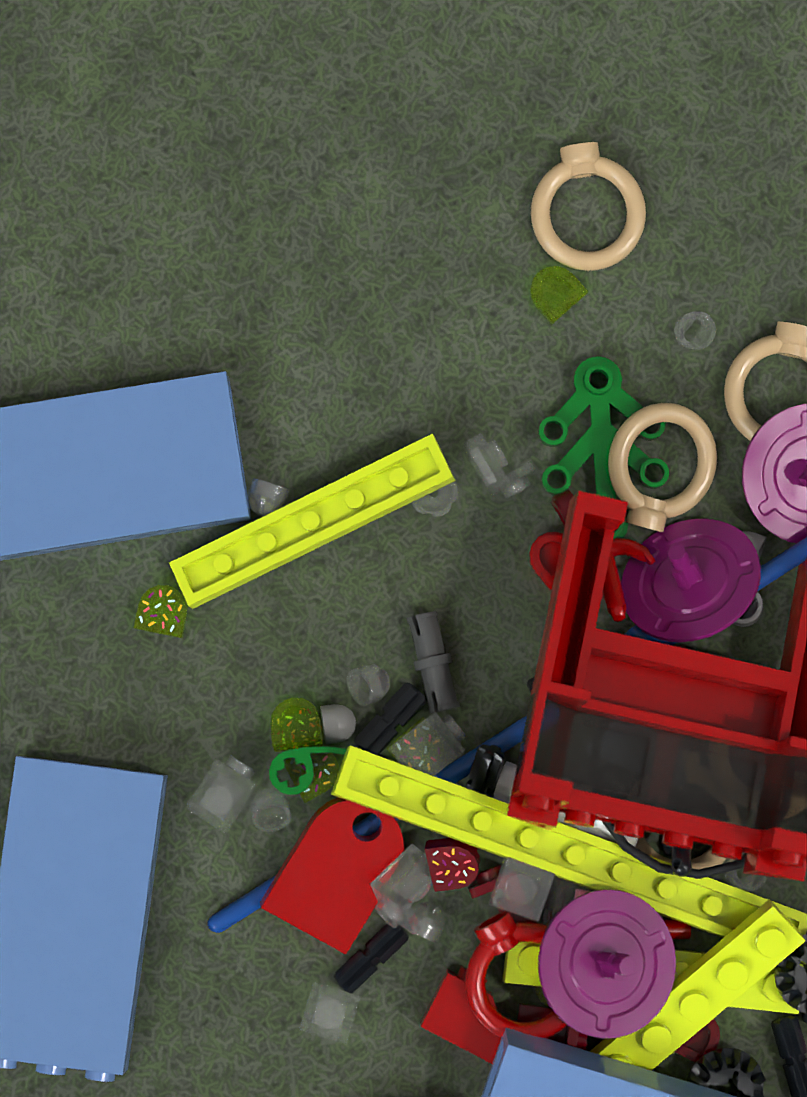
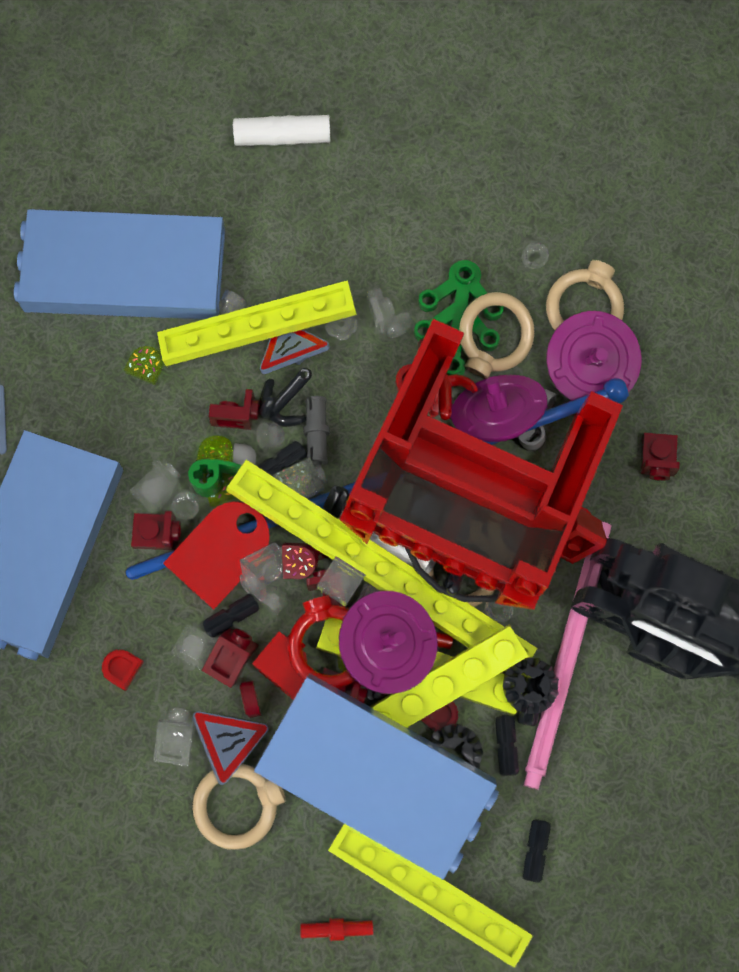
camera: 10 degrees right, 10 degrees down
clear neon green tile [530,266,589,325] -> none
tan piece [531,142,646,271] -> none
none -> red tile [102,650,144,691]
none -> dark red bracket [131,511,181,550]
none -> dark red bracket [202,628,259,688]
none -> dark red bracket [208,389,260,430]
none -> white axle [233,115,330,146]
none -> dark red tile [240,680,262,718]
none -> piece [260,329,330,374]
none -> black piece [260,368,312,427]

